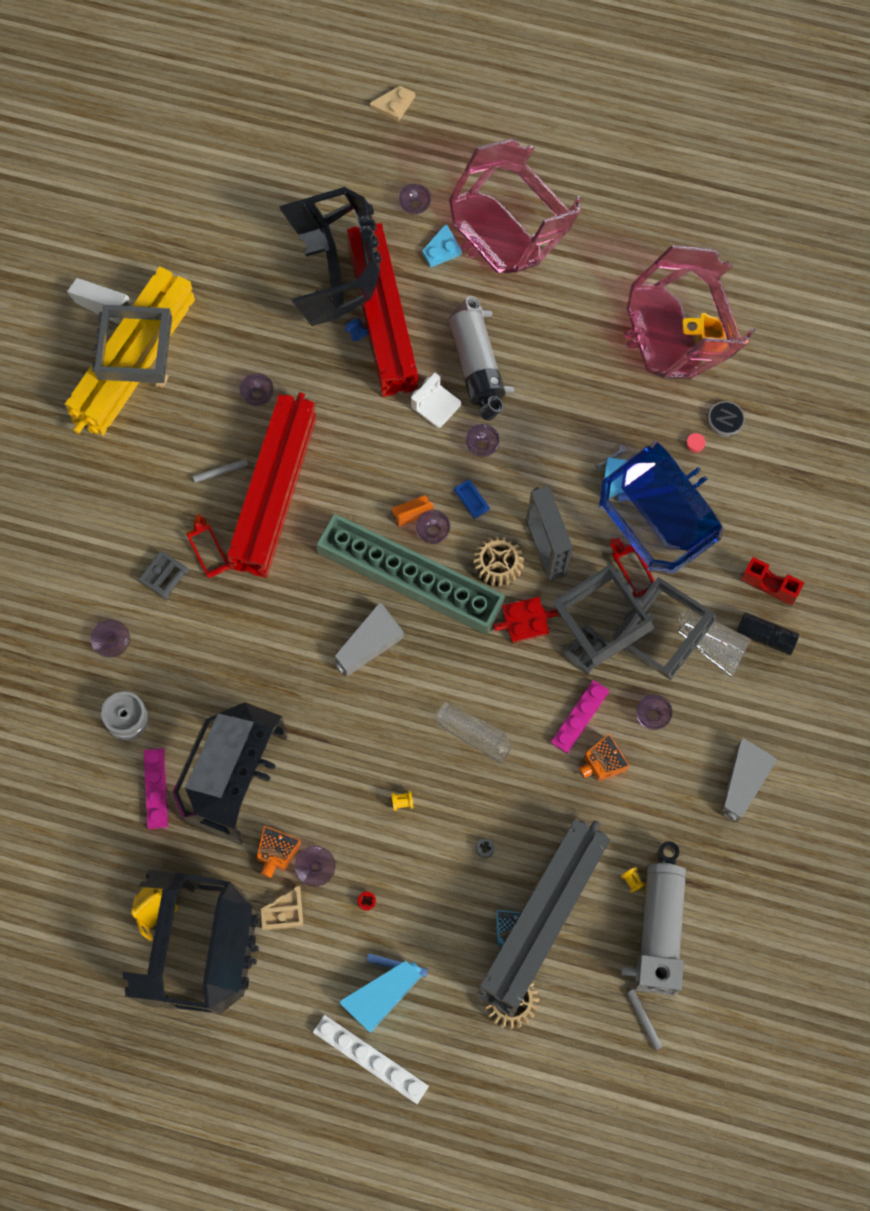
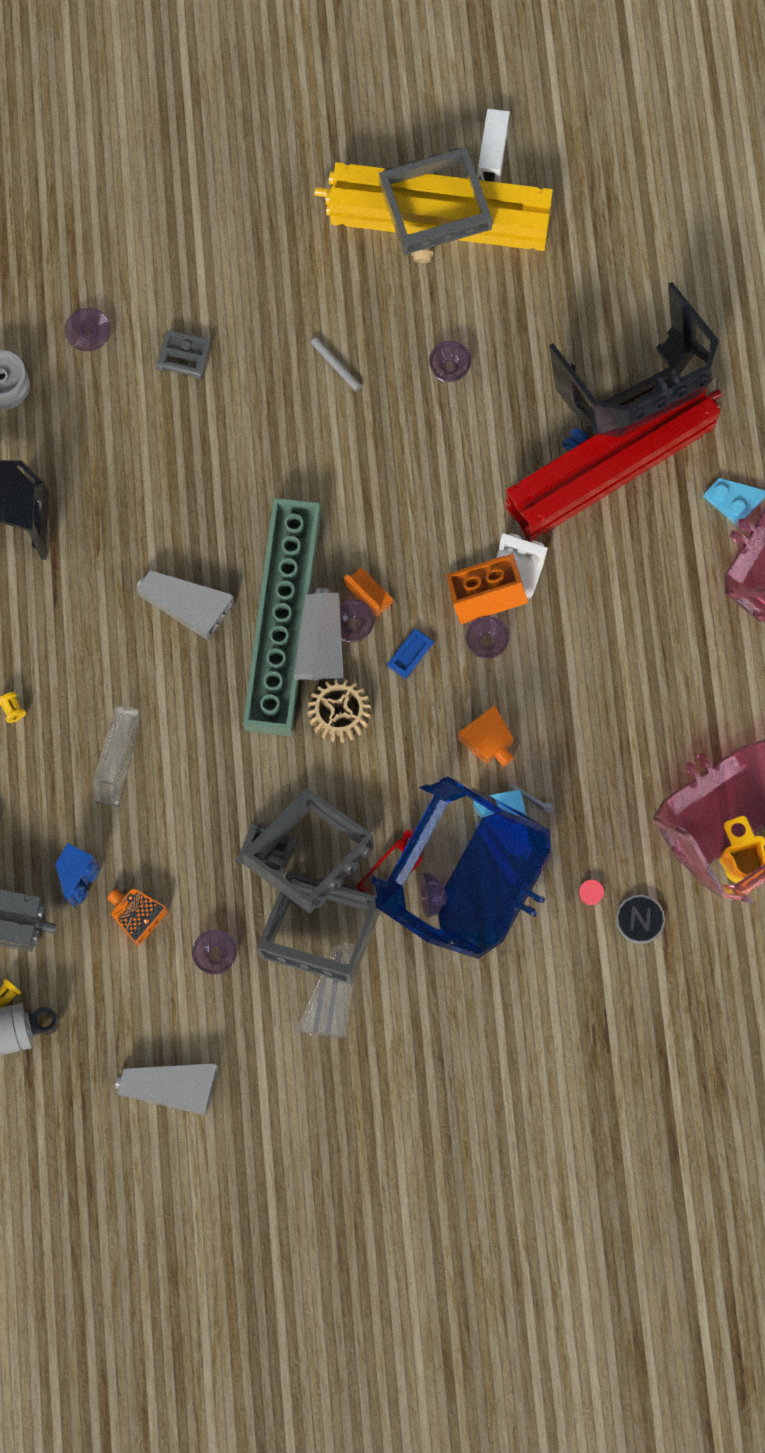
camera: 75 degrees right, 5 degrees up
red sword [186,514,230,578] -> none
red brick [227,392,316,578] -> none
light grey piece [448,296,514,421] -> none
red plate [493,597,558,643] -> none
dark grey window [526,486,573,581] -> none
dark pink plate [551,680,610,754] -> none
black piece [737,612,800,656] -> none
red arch [741,557,805,606] -> none
none -> blue slope [55,843,100,908]
none -> light grey slope [294,588,344,680]
none -> clear purple piece [420,873,446,918]
none -> orange slope [446,553,528,624]
none -> orange torso [458,706,514,767]

